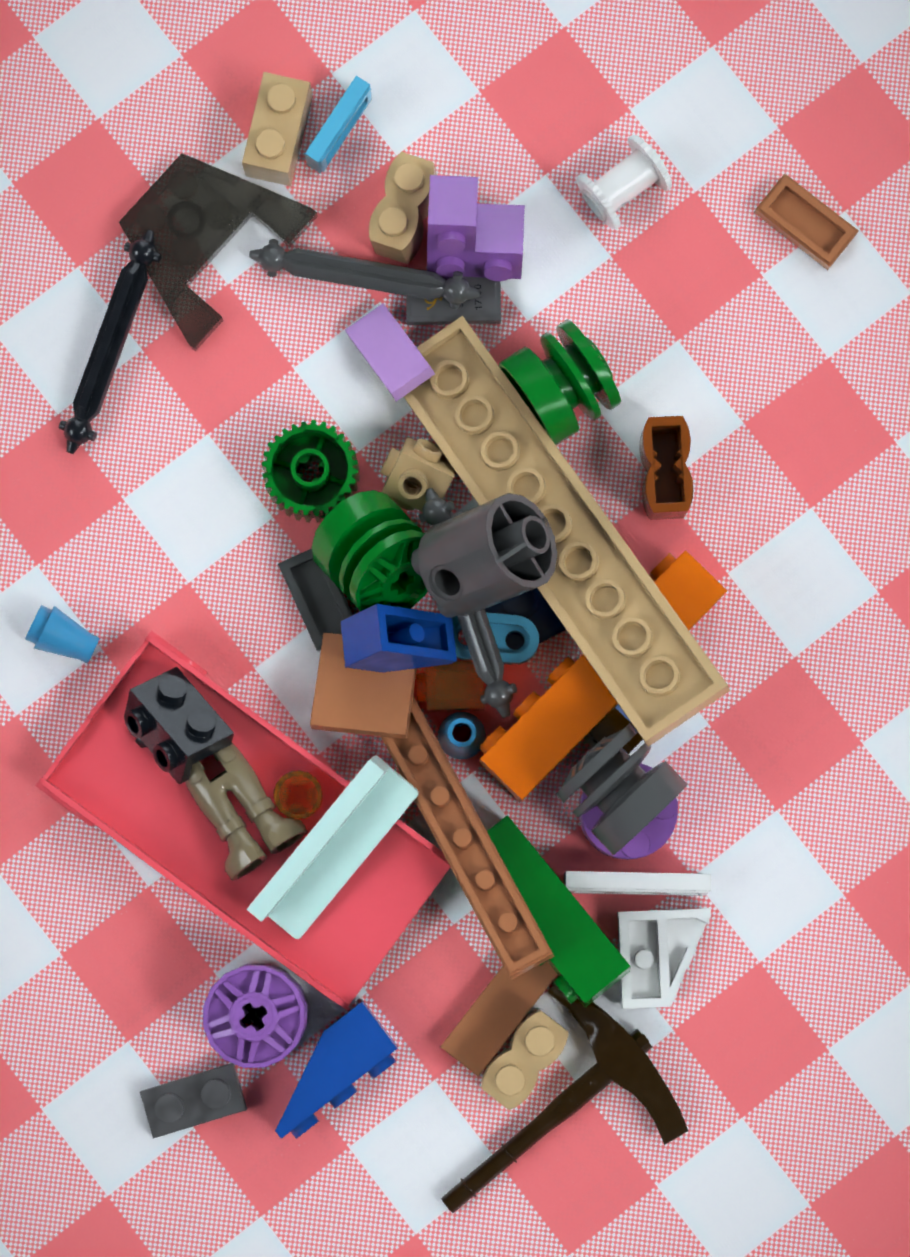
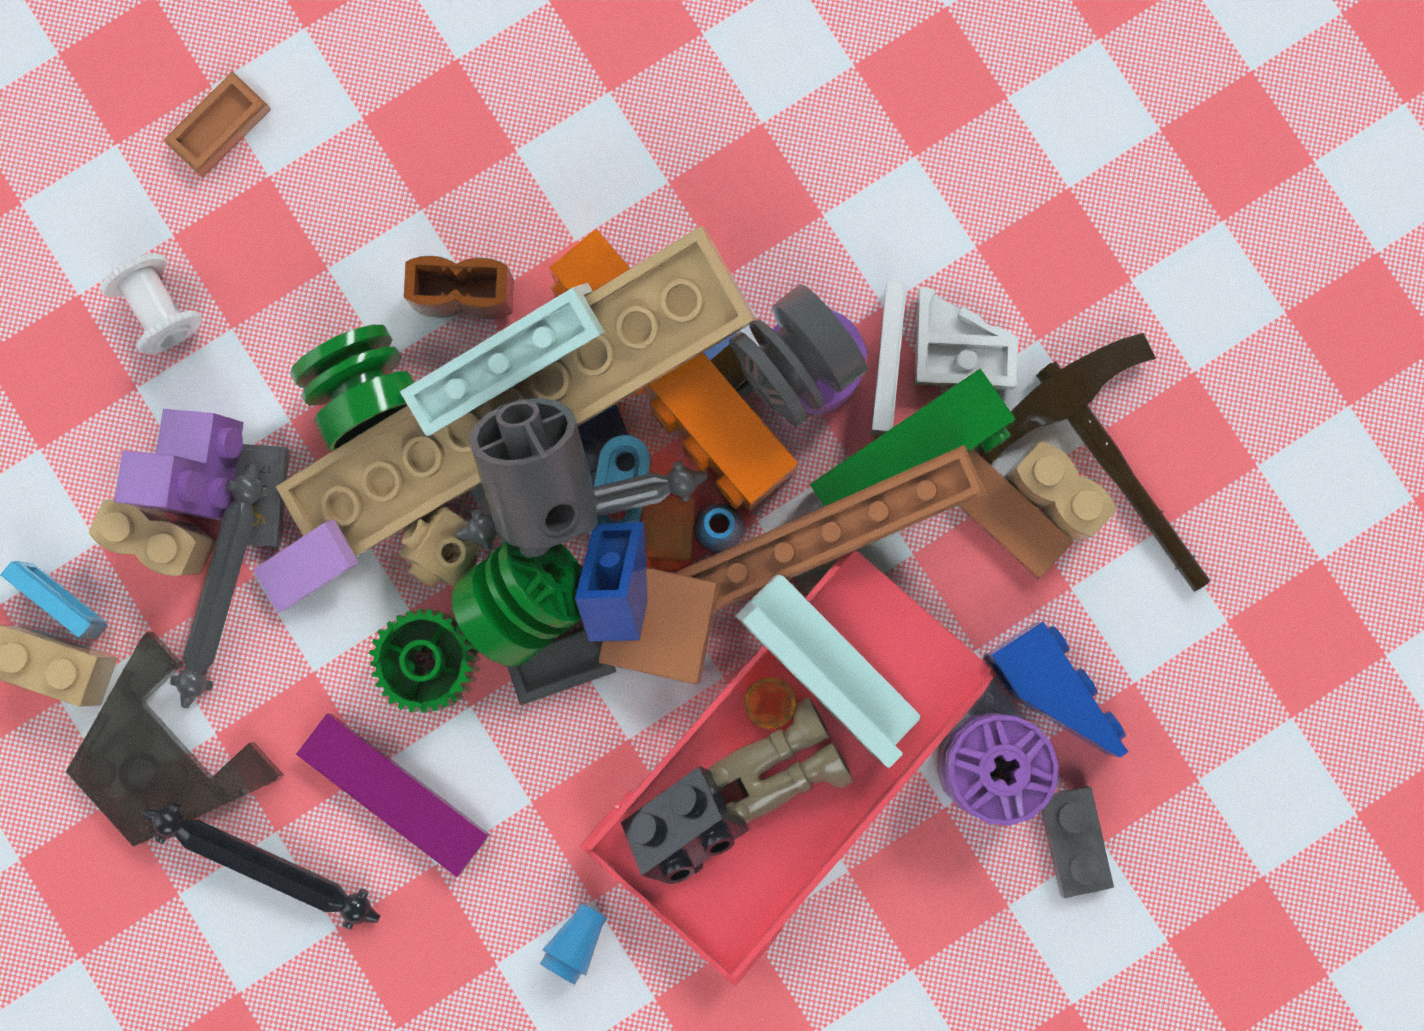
camera: 85 degrees left, 0 degrees up
none -> magenta tile [296,713,490,877]
none -> light aqua panel [400,283,605,437]

